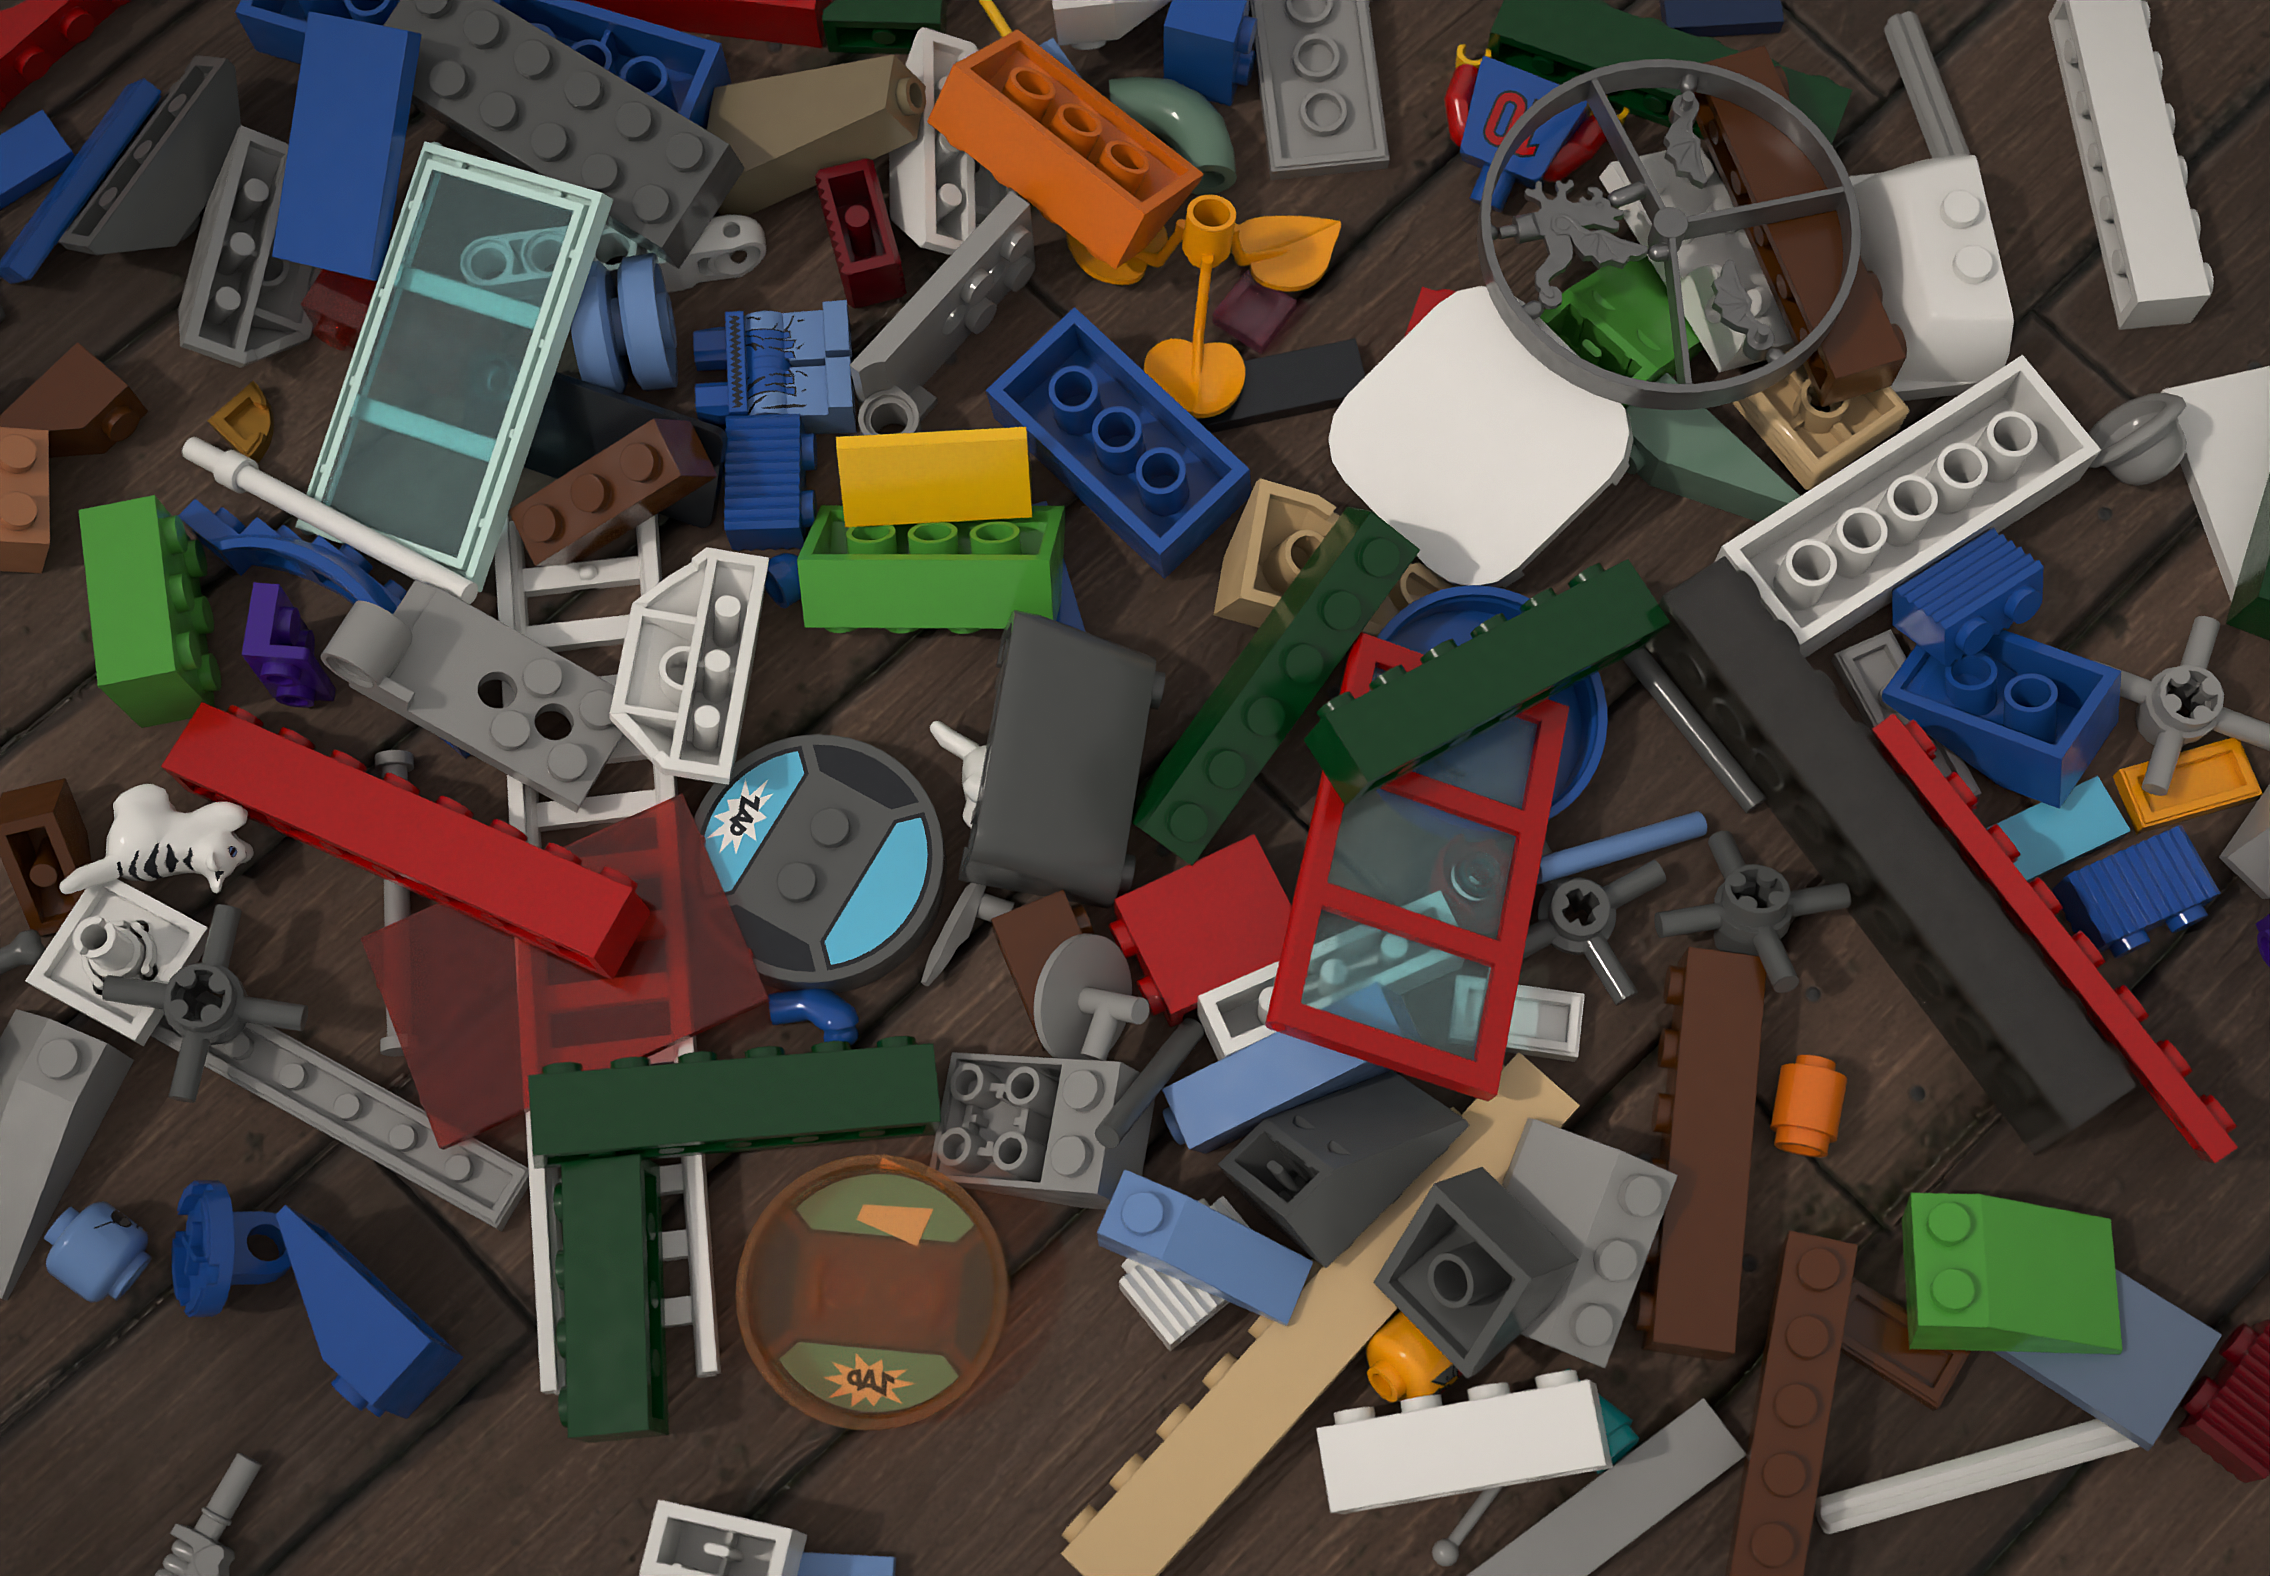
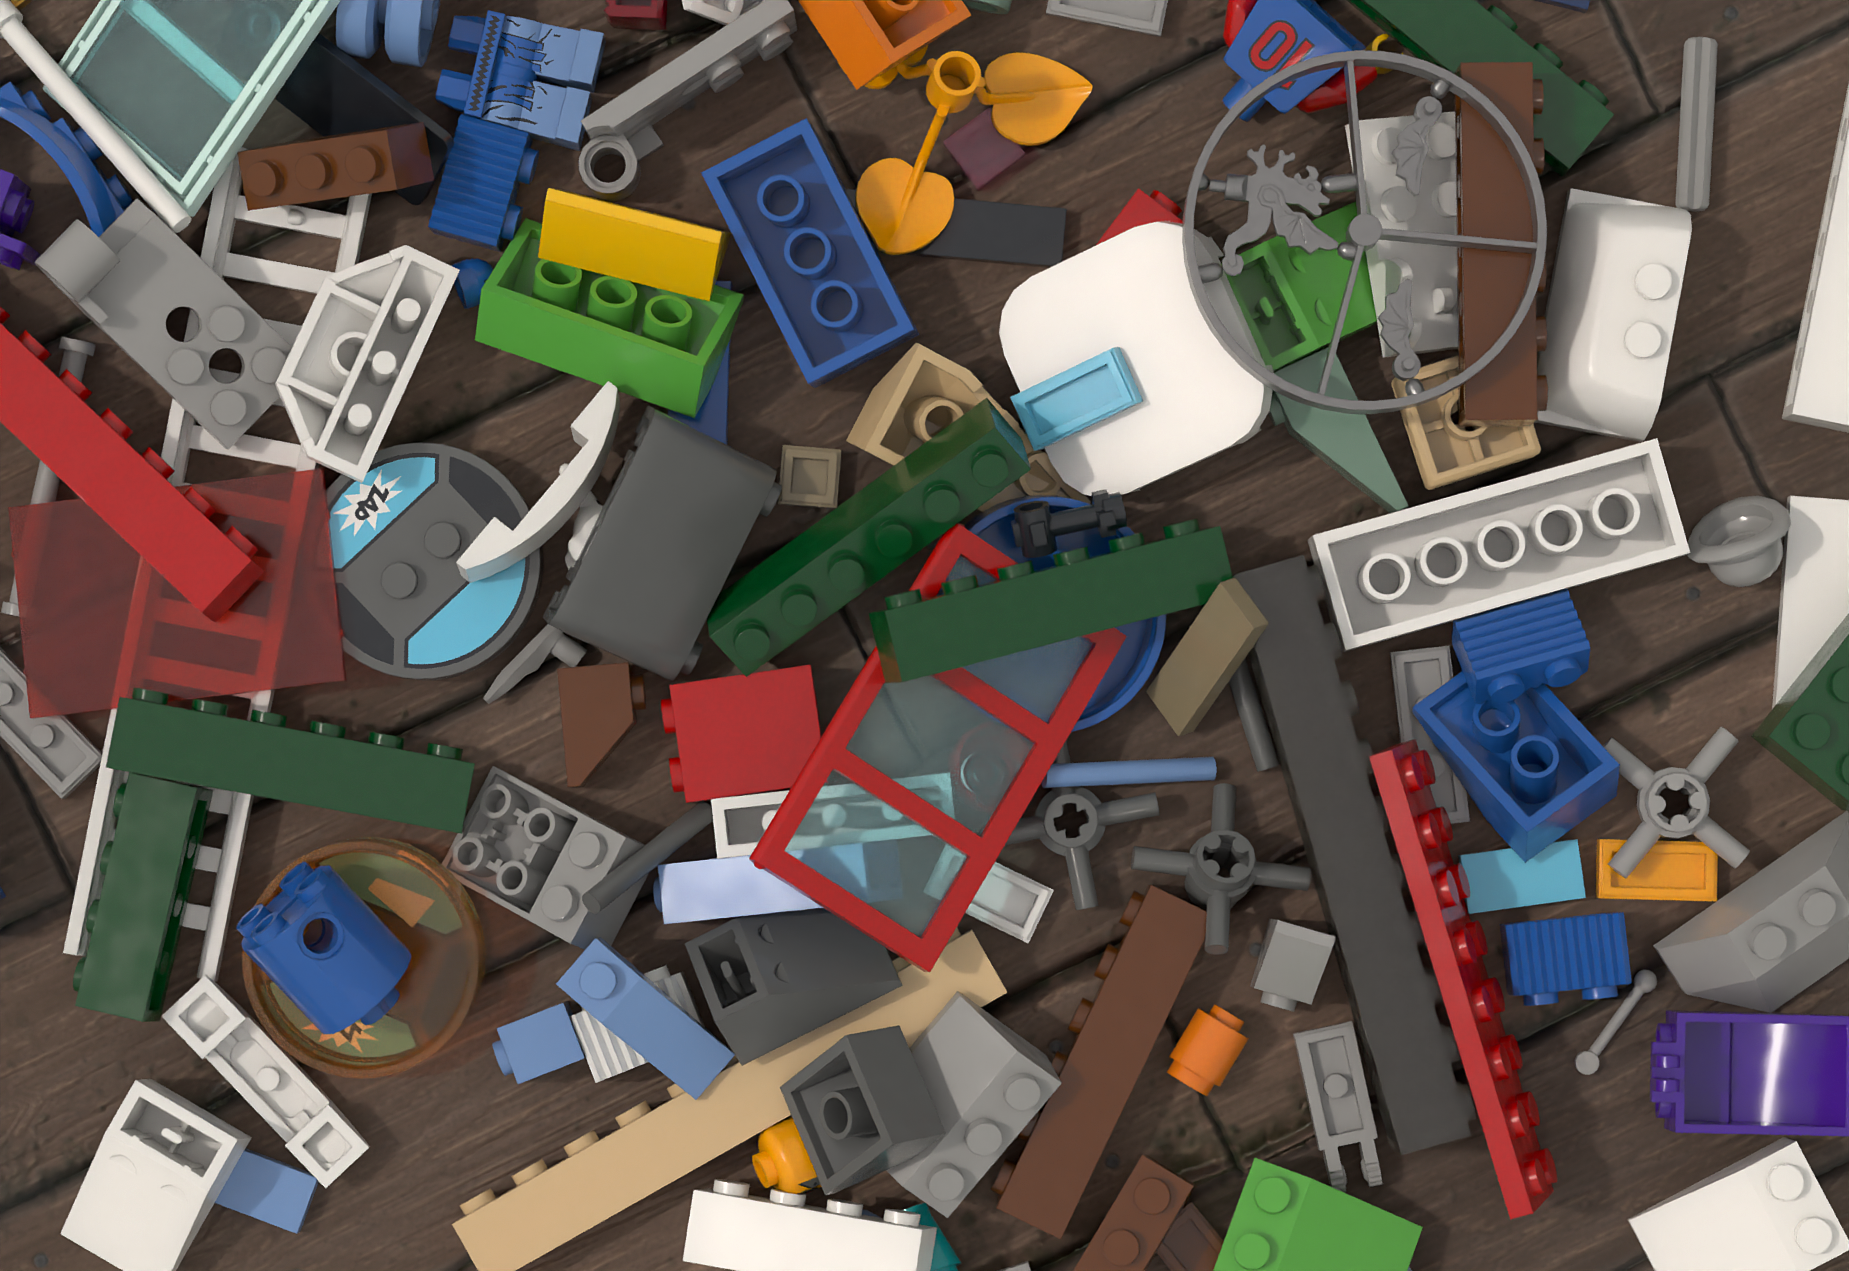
camera: 20 degrees right, 15 degrees up
blue arm [768,989,859,1046] -> none
light grey shield [1034,934,1149,1061] -> none
none -> white slope [162,974,370,1188]
none -> blue cylinder [236,862,411,1034]
none -> white slope [456,381,621,583]
none -> medium blue brick [492,1001,586,1084]
none -> dark tan tile [778,445,842,509]
none -> medium azure tile [1010,347,1143,451]
none -> black bar [1011,489,1127,558]
none -> dark tan tile [1146,578,1269,737]
none -> light grey slope [1250,918,1335,1012]
none -> light grey hinge [1293,1021,1383,1193]
none -> light grey hinge [1574,970,1657,1075]

